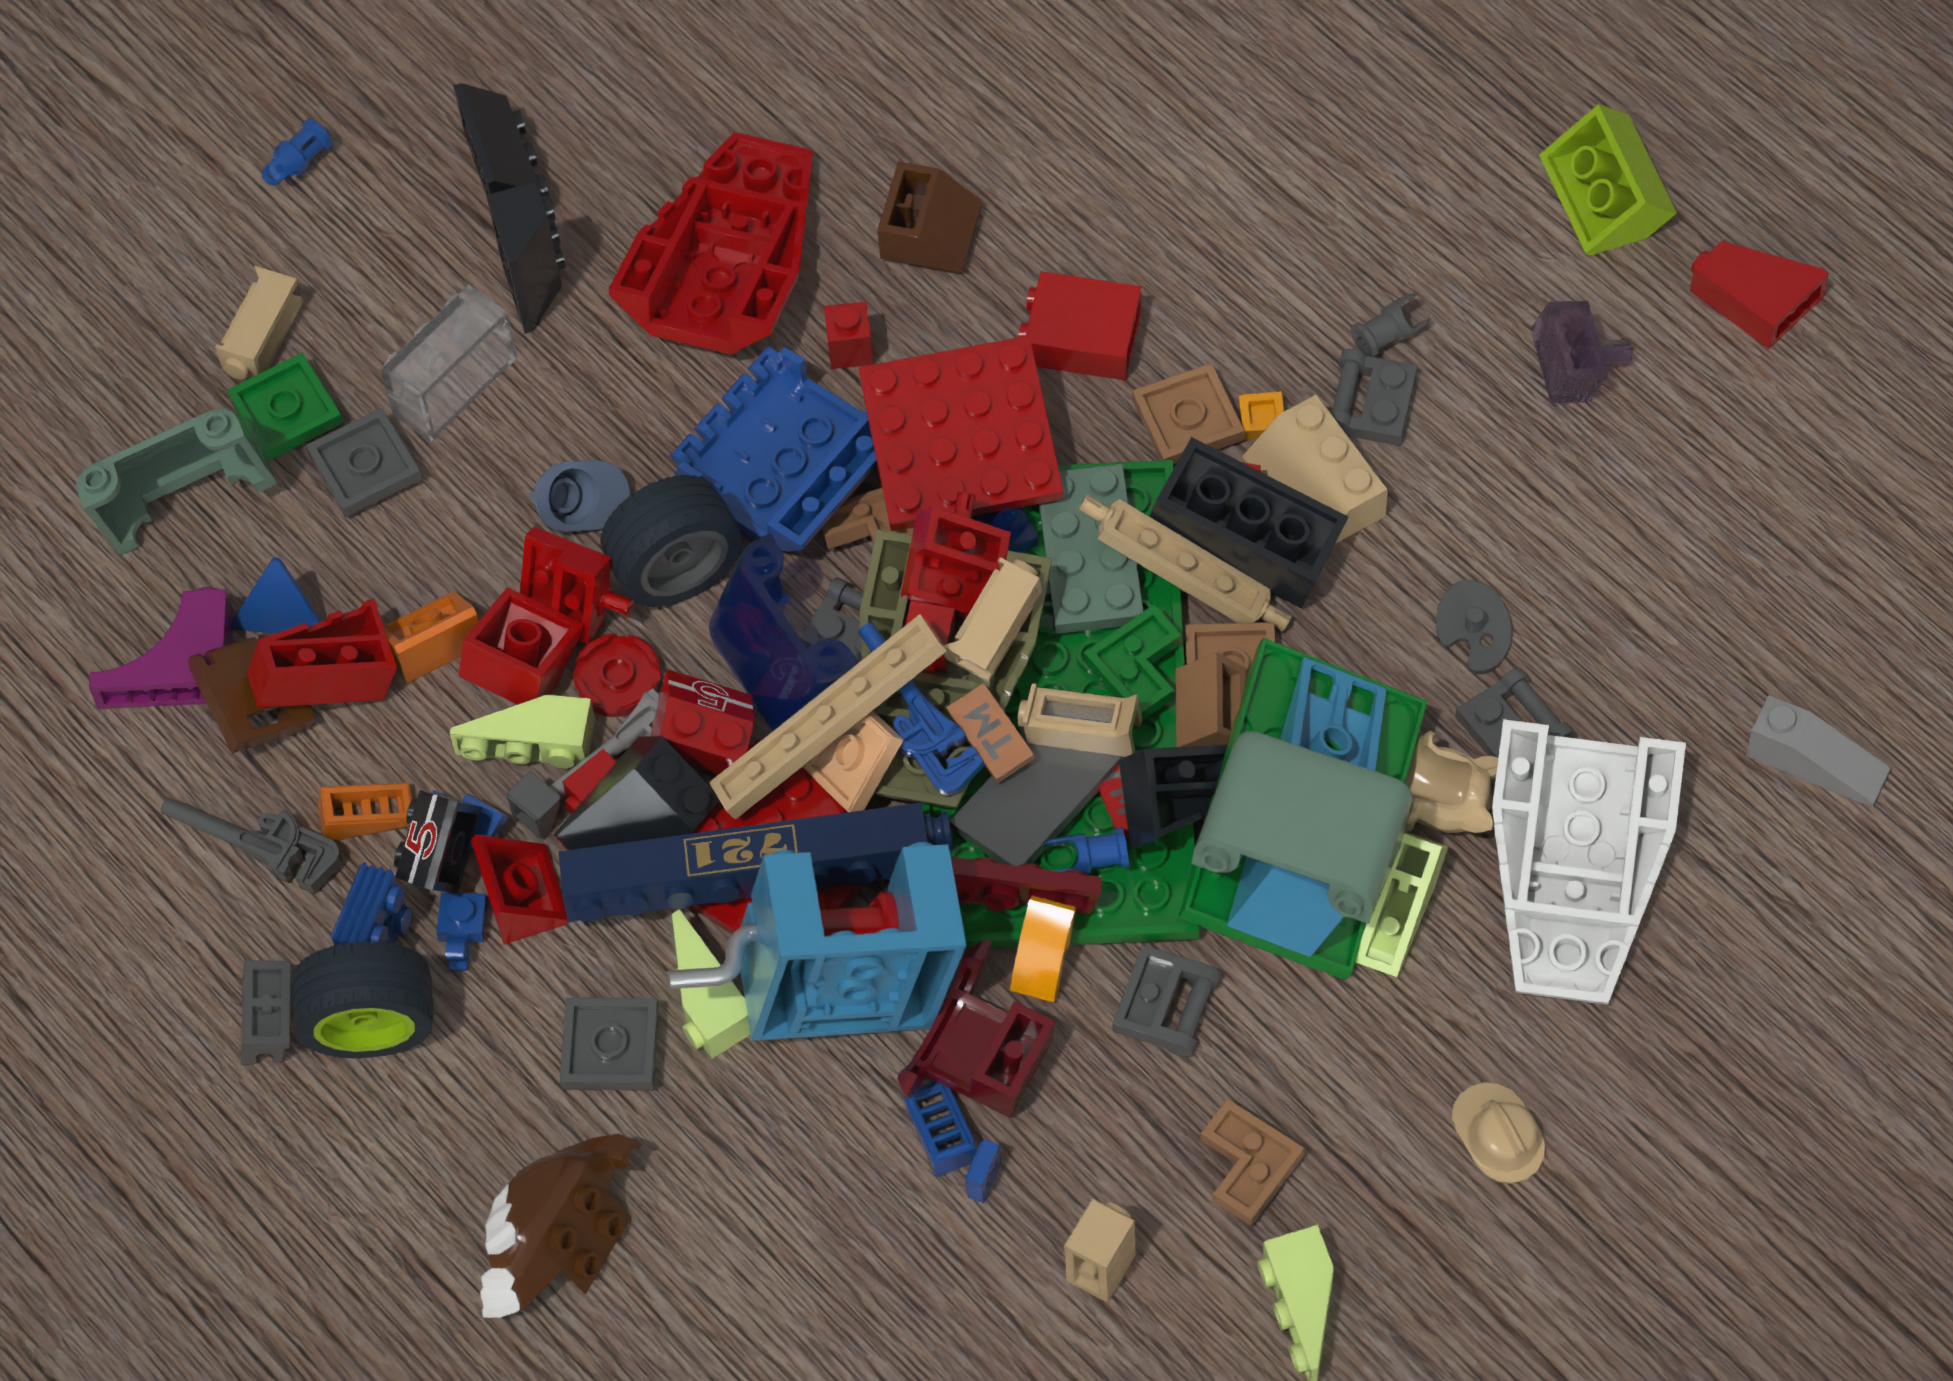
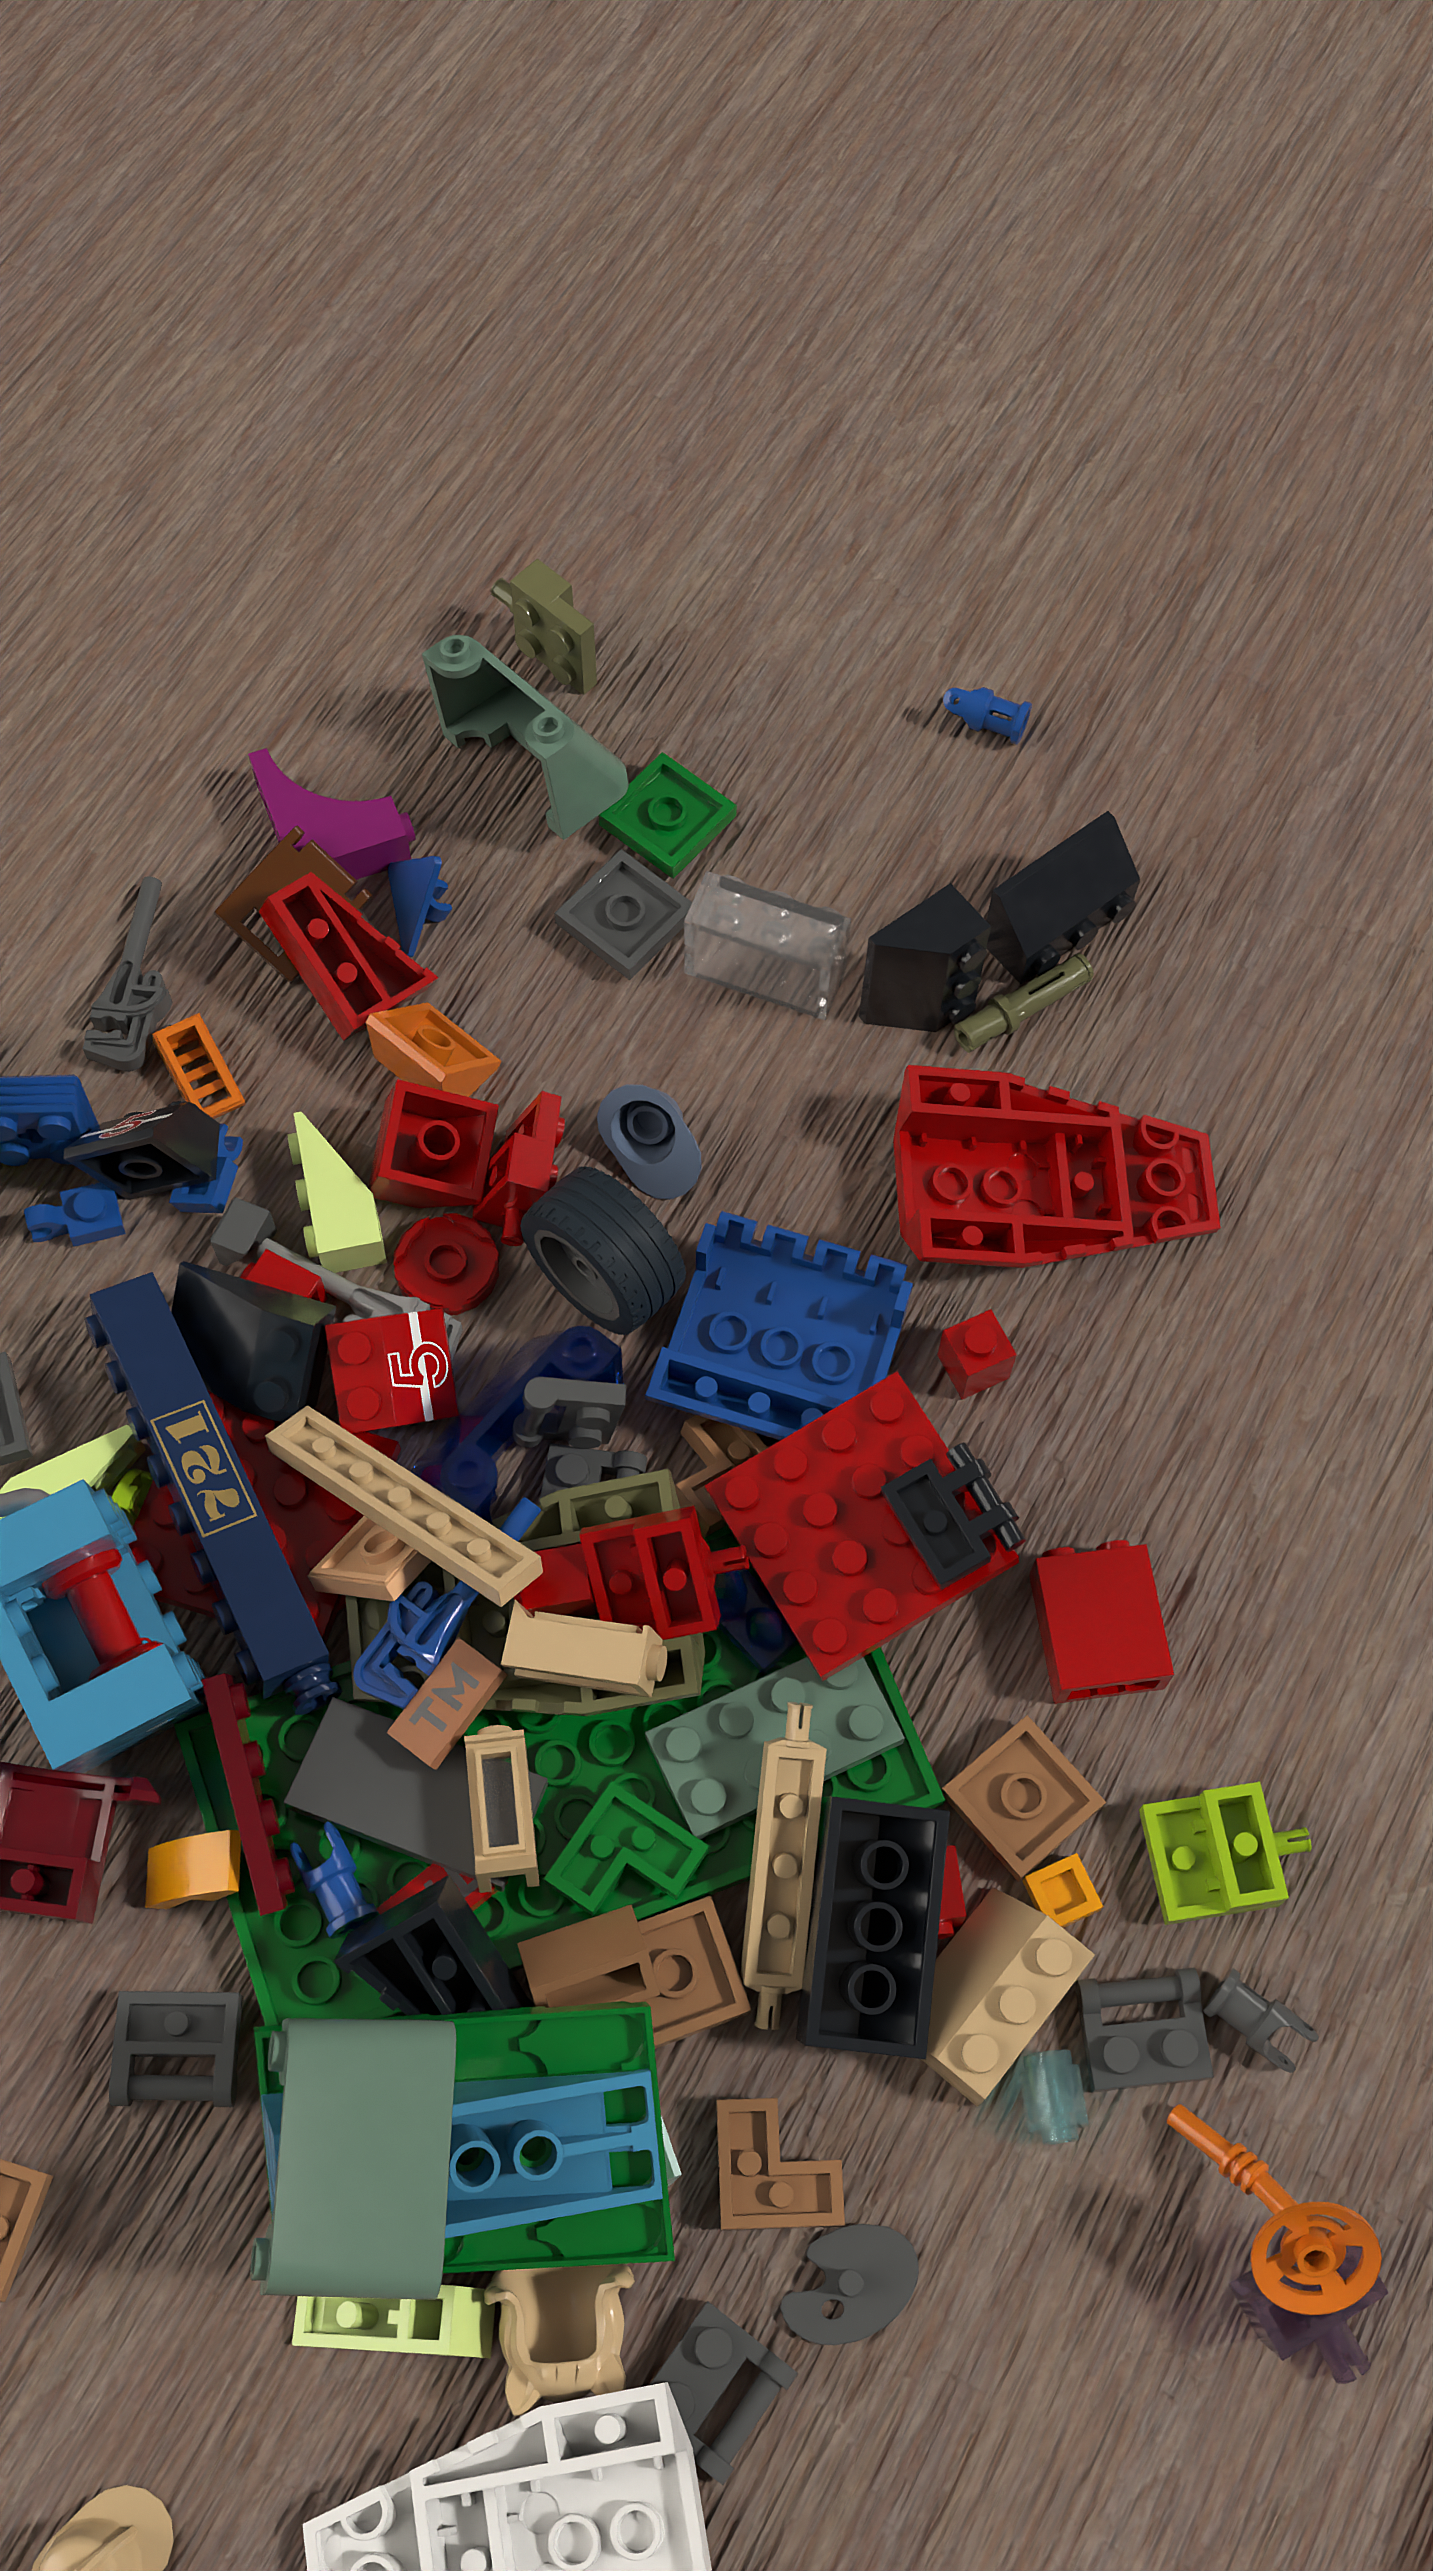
camera: 65 degrees right, 5 degrees up
tan window [215,265,304,380] -> none
red slope [471,835,568,944] -> none
reddish brown slope [877,161,982,273] -> none
none -> lime tile [112,1469,153,1526]
none -> olive plate [490,559,597,695]
none -> dark grey plate [511,1377,626,1449]
none -> medium nougat plate [716,2098,845,2231]
none -> black plate [881,1443,1026,1590]
none -> olive pin [954,953,1094,1053]
none -> clear light blue brick [1019,2050,1089,2145]
none -> lime plate [1139,1782,1312,1925]
none -> orange dish [1167,2104,1382,2315]

